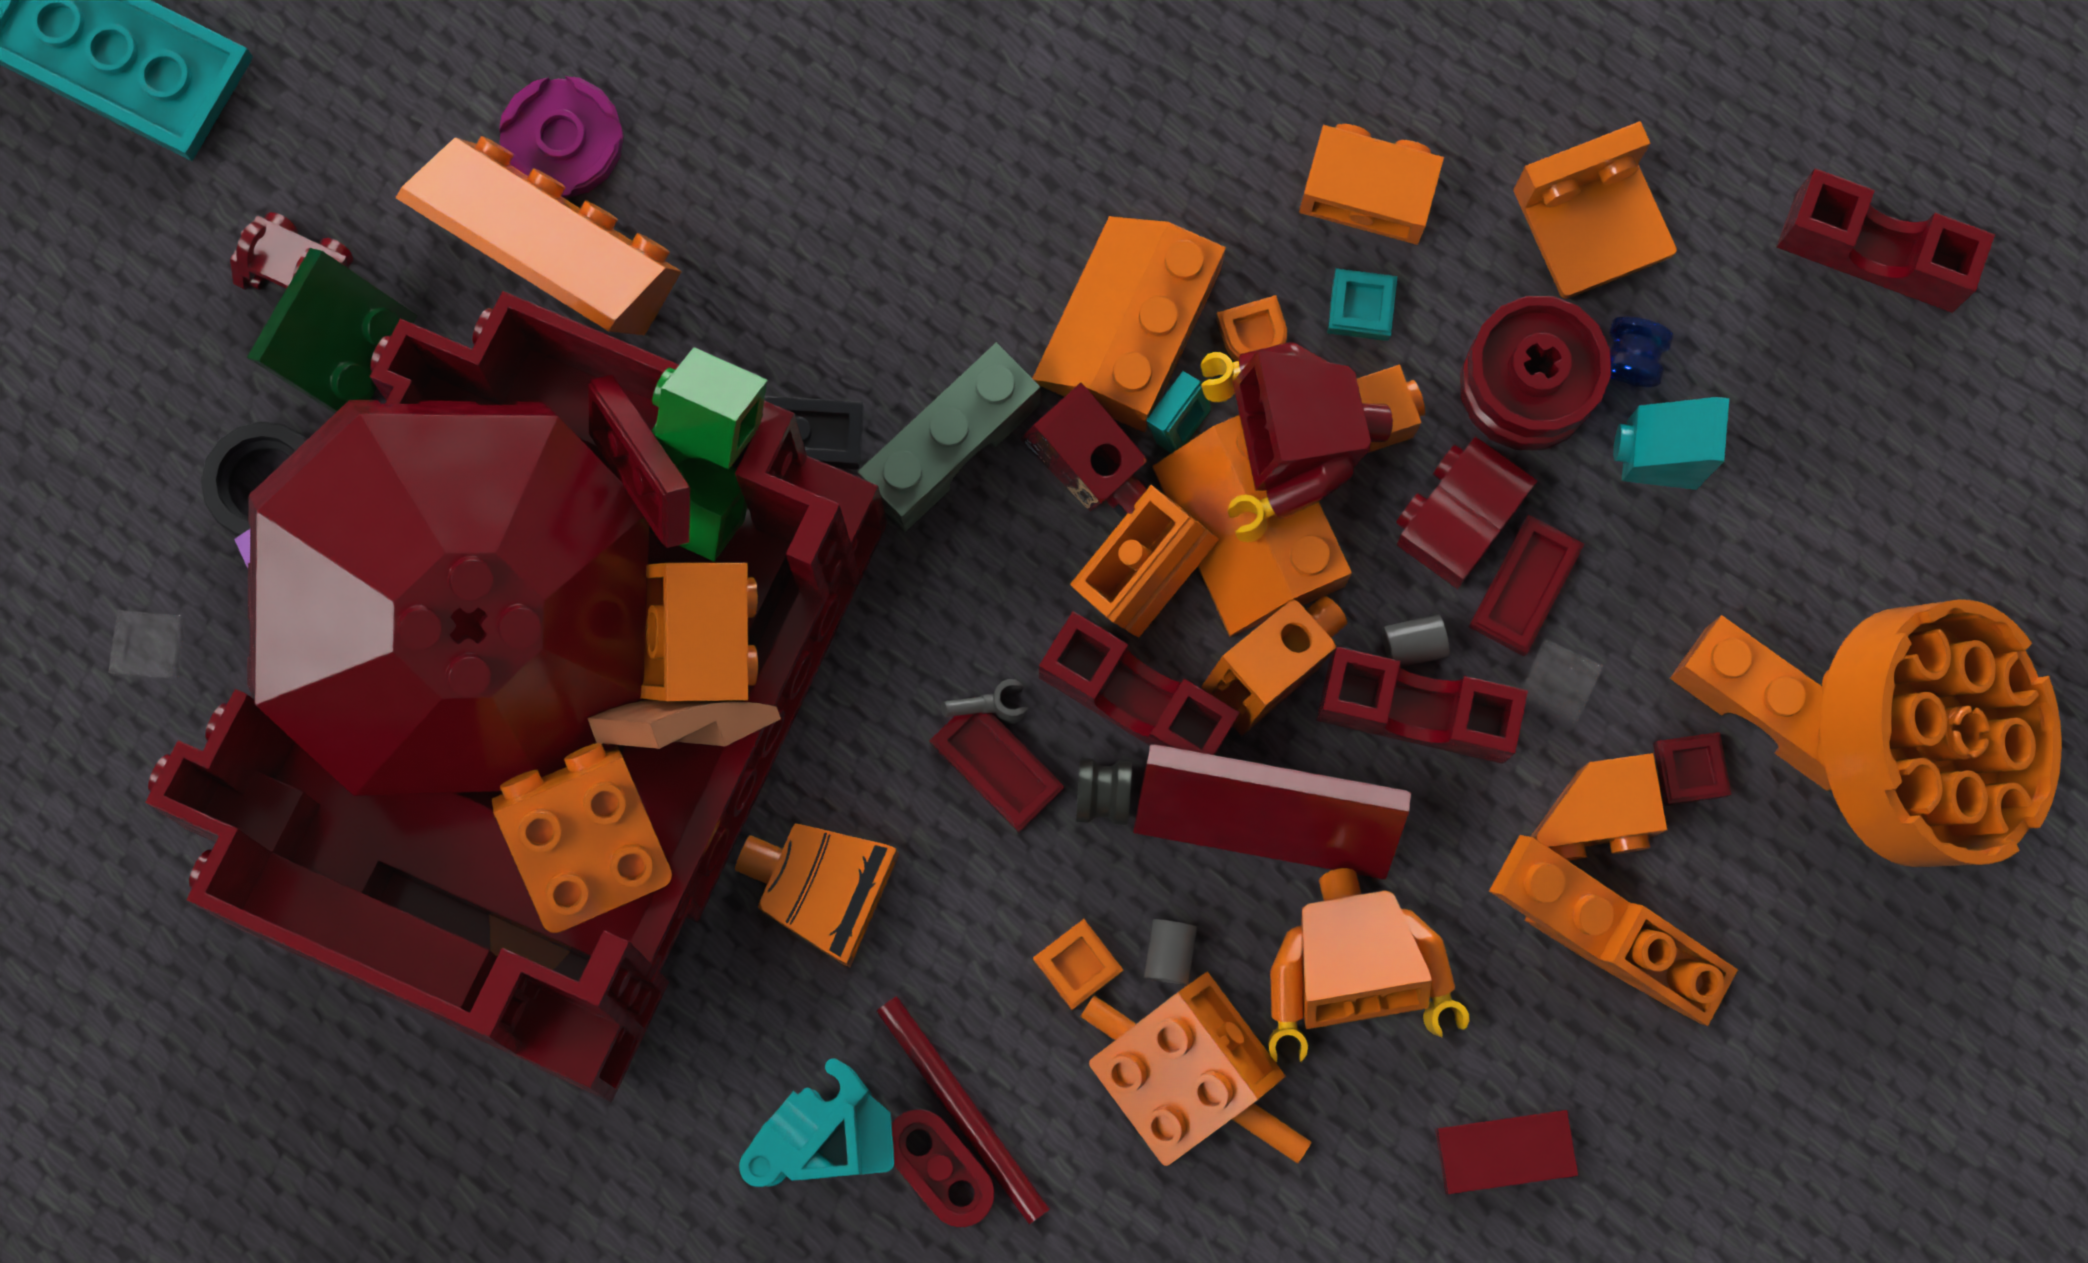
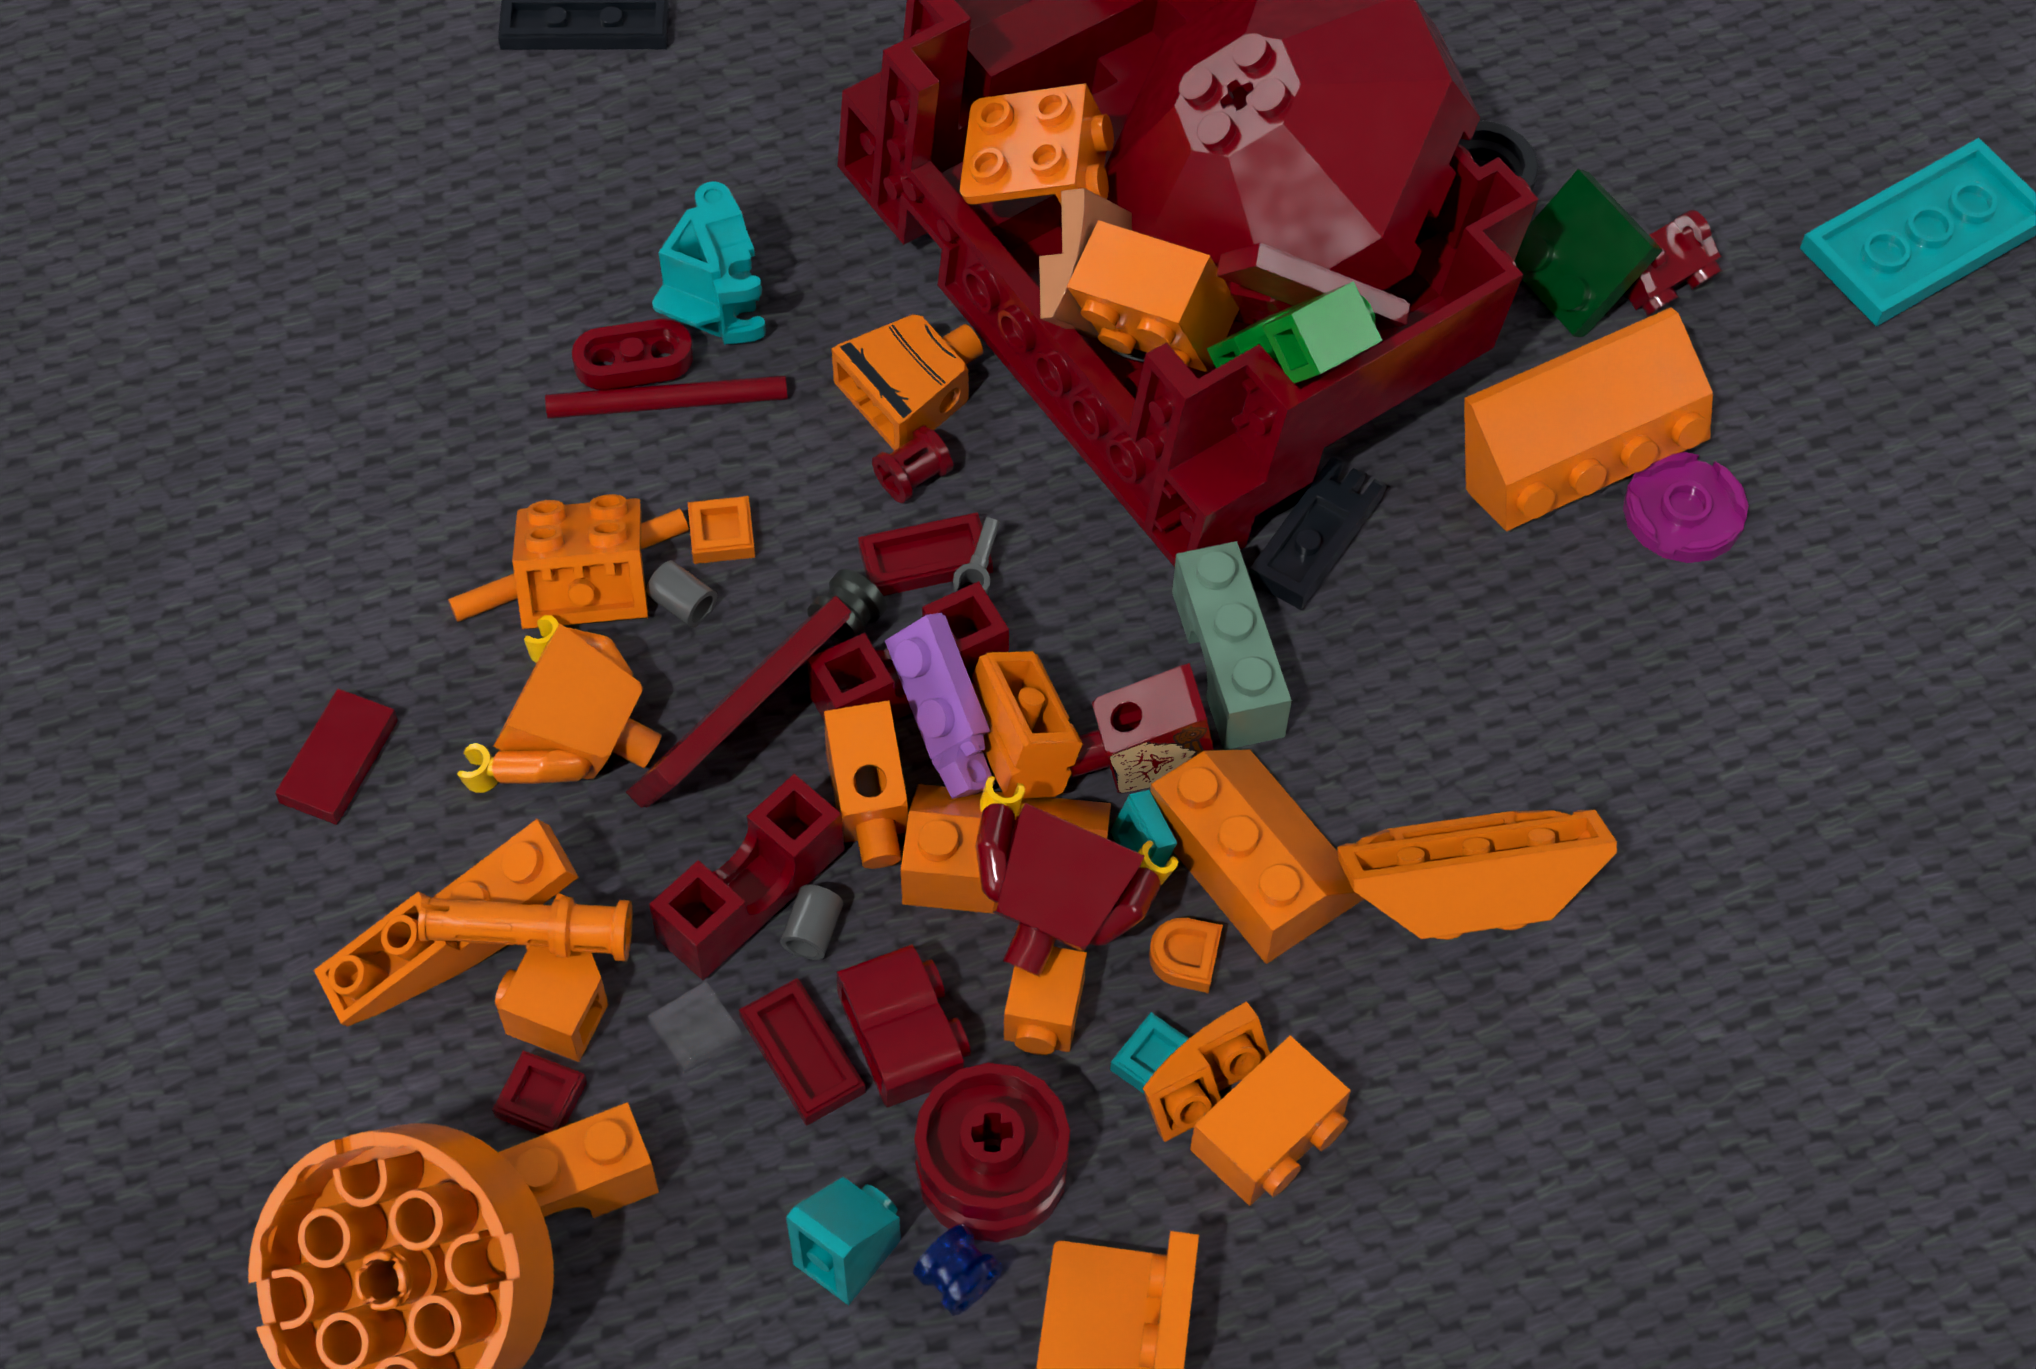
camera: 120 degrees right, 20 degrees down
none -> orange pin [418,896,633,961]
none -> dark red bush [872,425,954,503]
none -> medium lavender hinge [885,613,995,799]
none -> orange slope [1143,1001,1270,1142]
none -> orange wedge [1337,810,1617,940]

